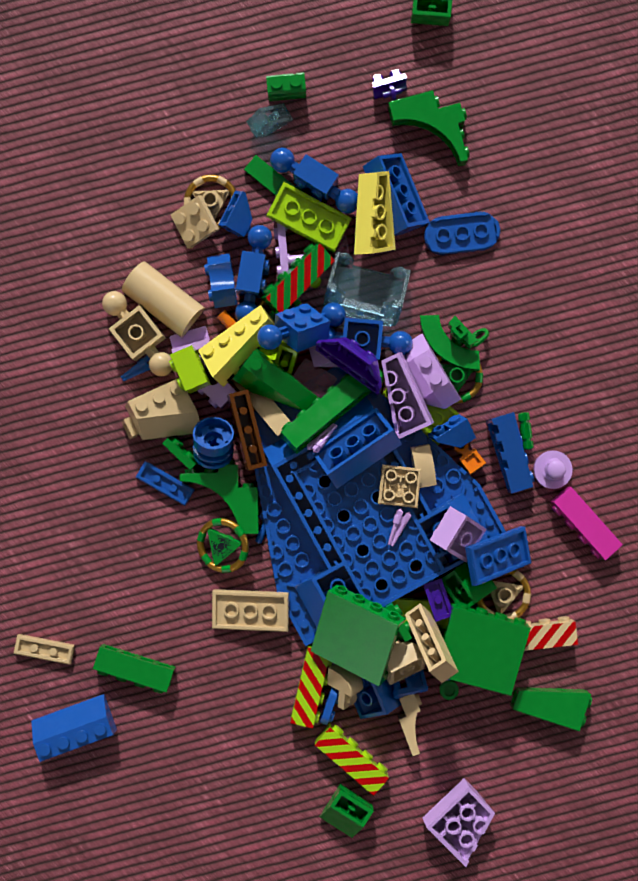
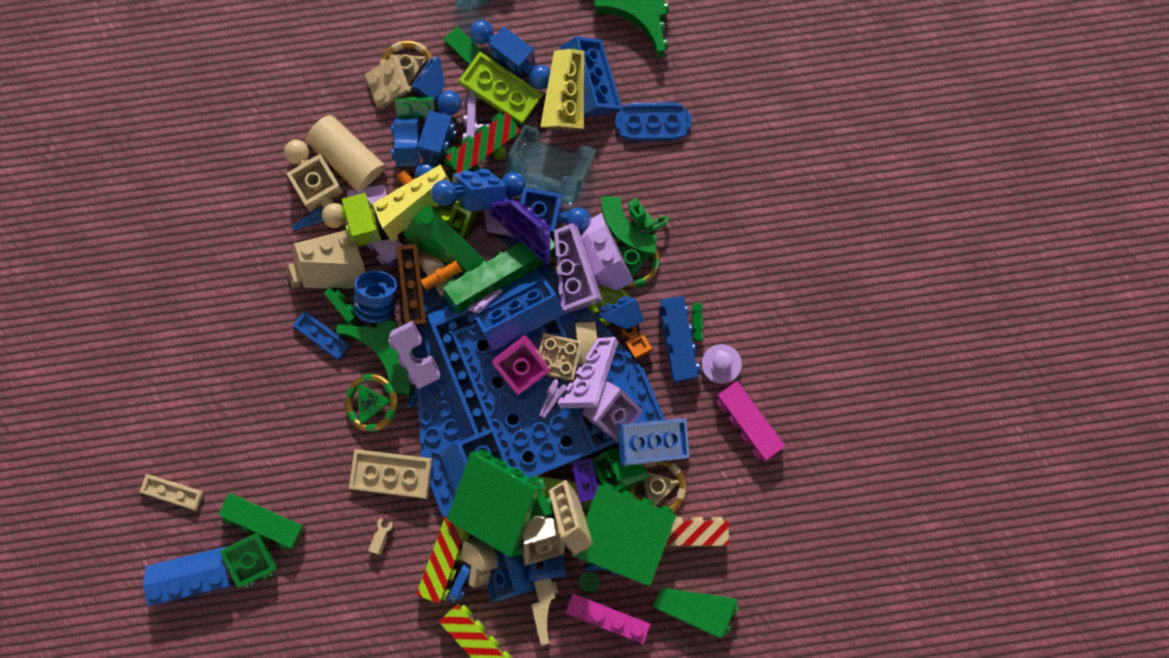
camera: 10 degrees right, 10 degrees down
none -> green plate [220,532,277,588]
none -> tan bar [368,518,394,555]
none -> lavender arch [388,321,441,389]
none -> green plate [395,97,436,118]
none -> orange pin [421,260,462,291]
none -> dark pink slope [492,334,550,395]
none -> lavender wing [557,337,618,408]
none -> dark pink brick [566,594,650,644]

